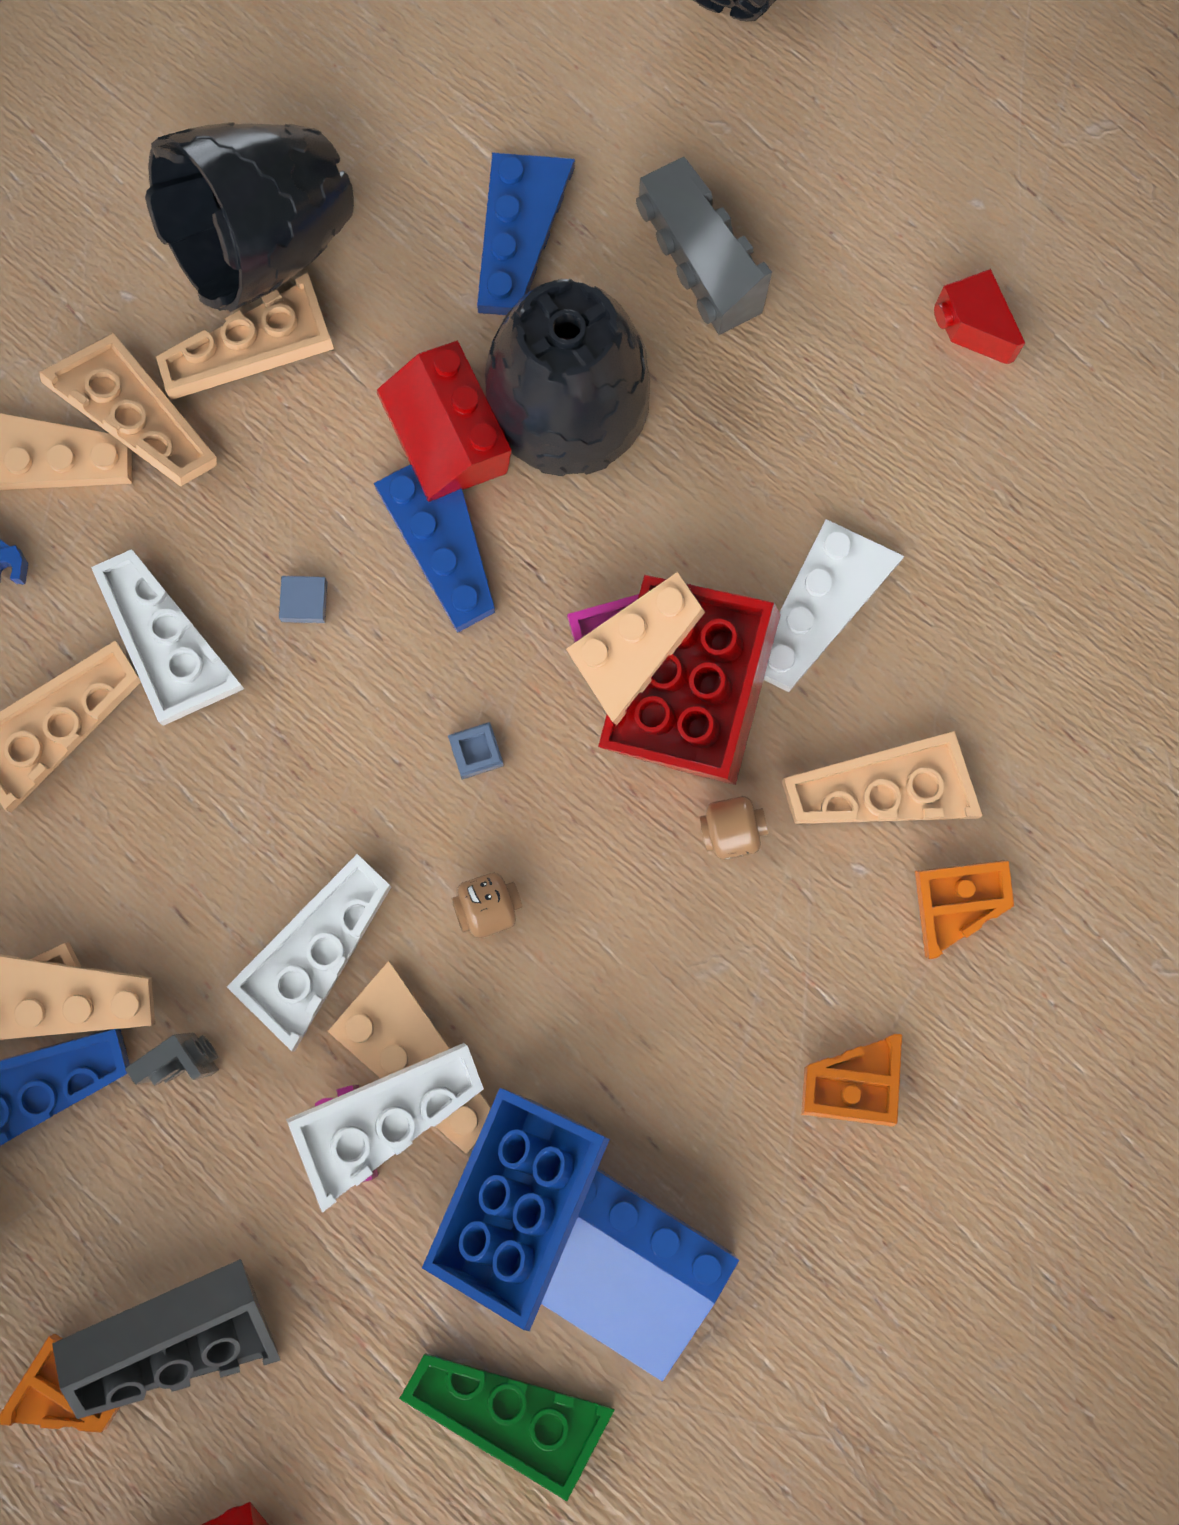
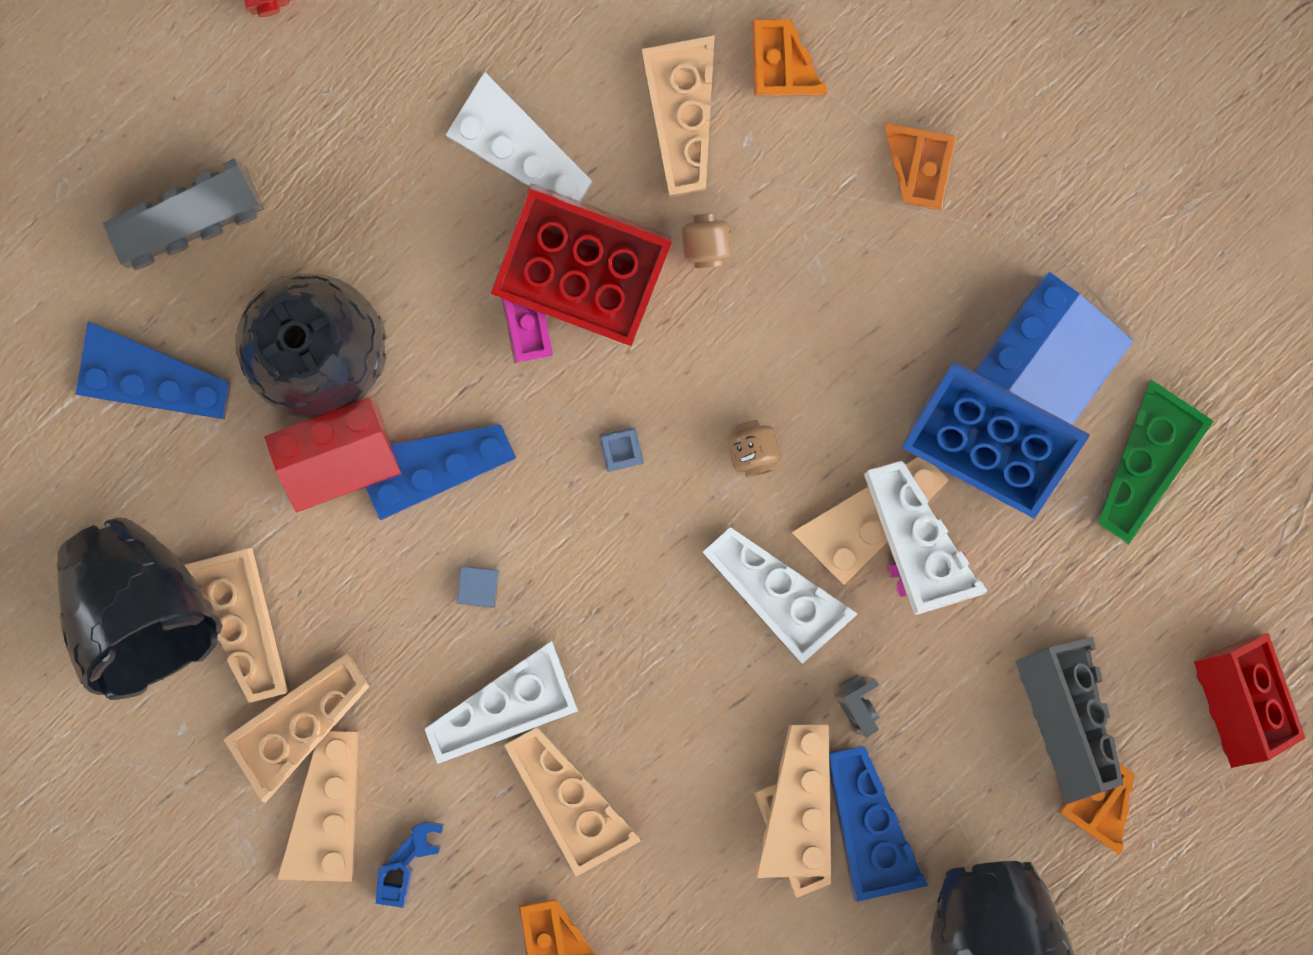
camera: 85 degrees left, 10 degrees up
light nougat wing [566,572,705,725] -> none

